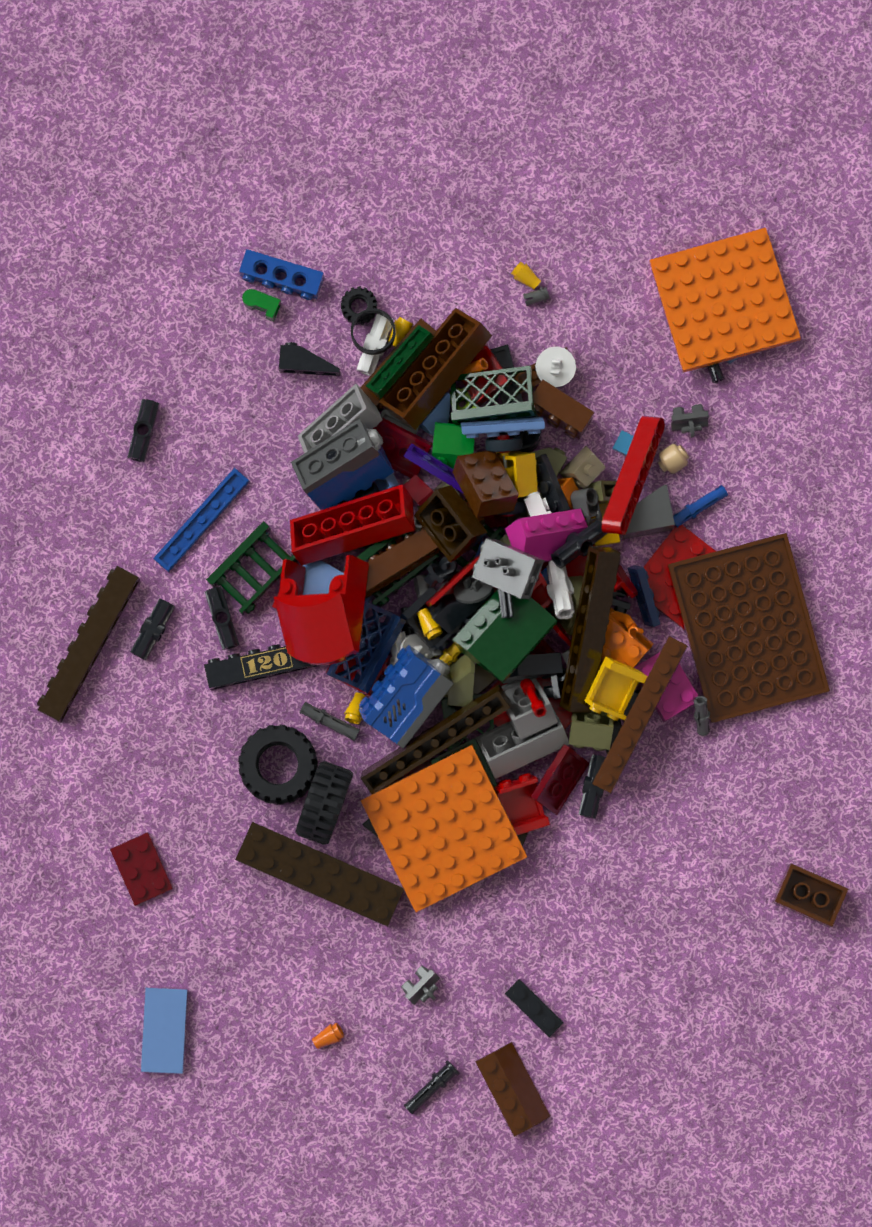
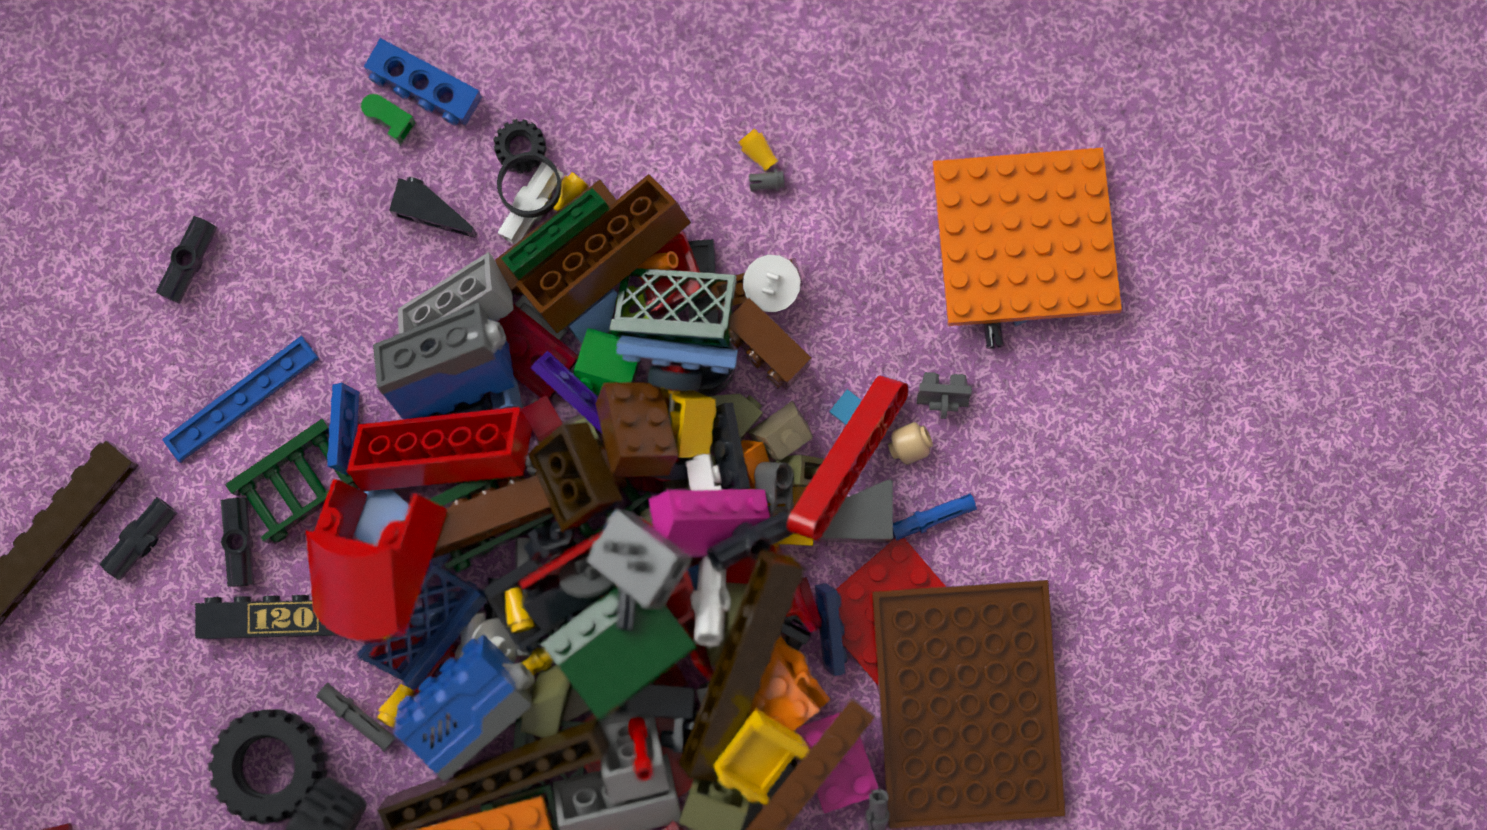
camera: 10 degrees right, 0 degrees up
none -> blue plate [327,383,360,475]

